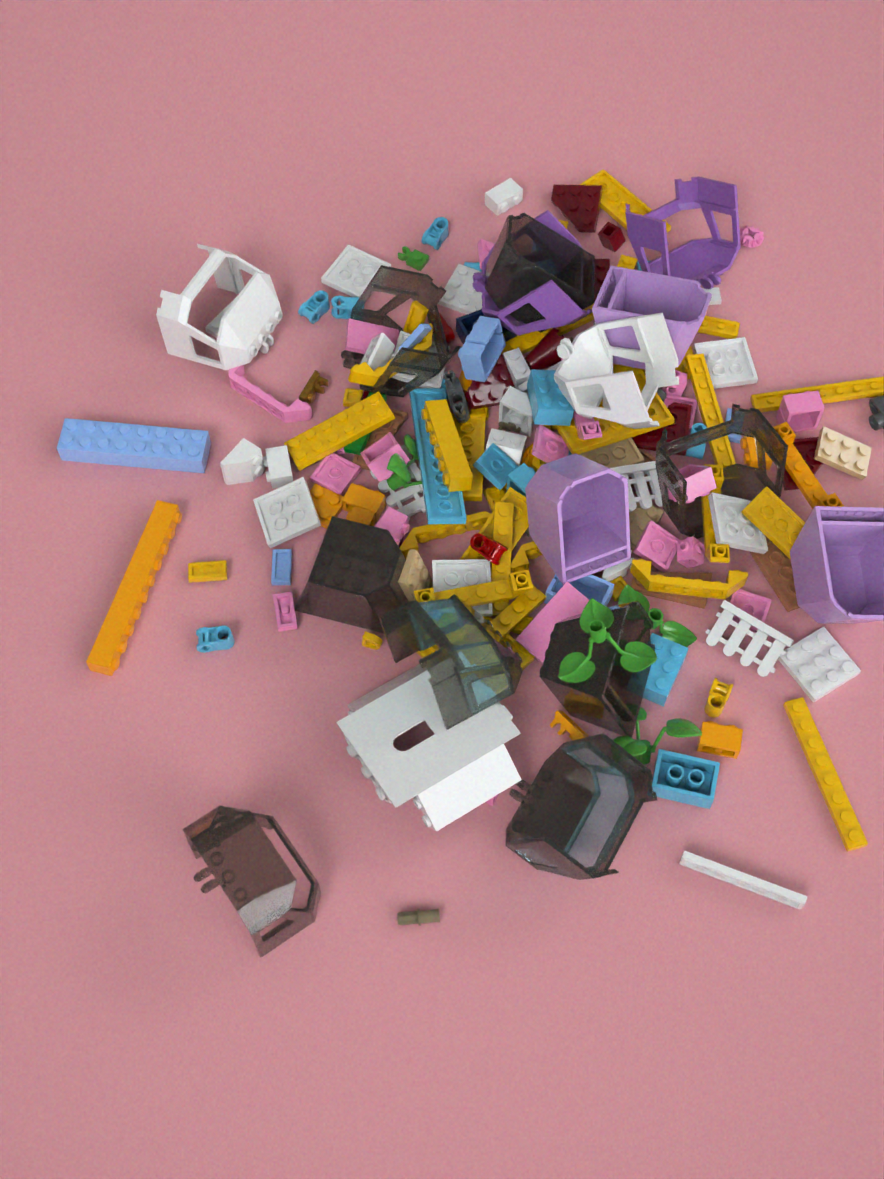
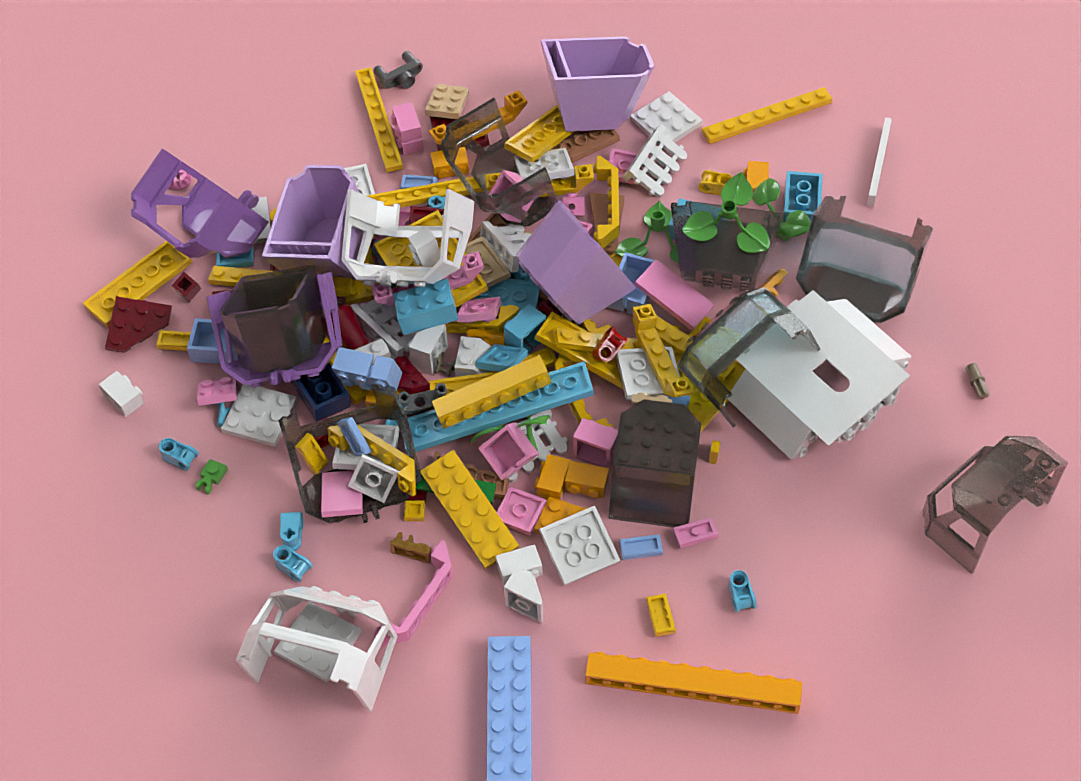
camera: 95 degrees left, 5 degrees down
white plate [321,244,391,302] -> none

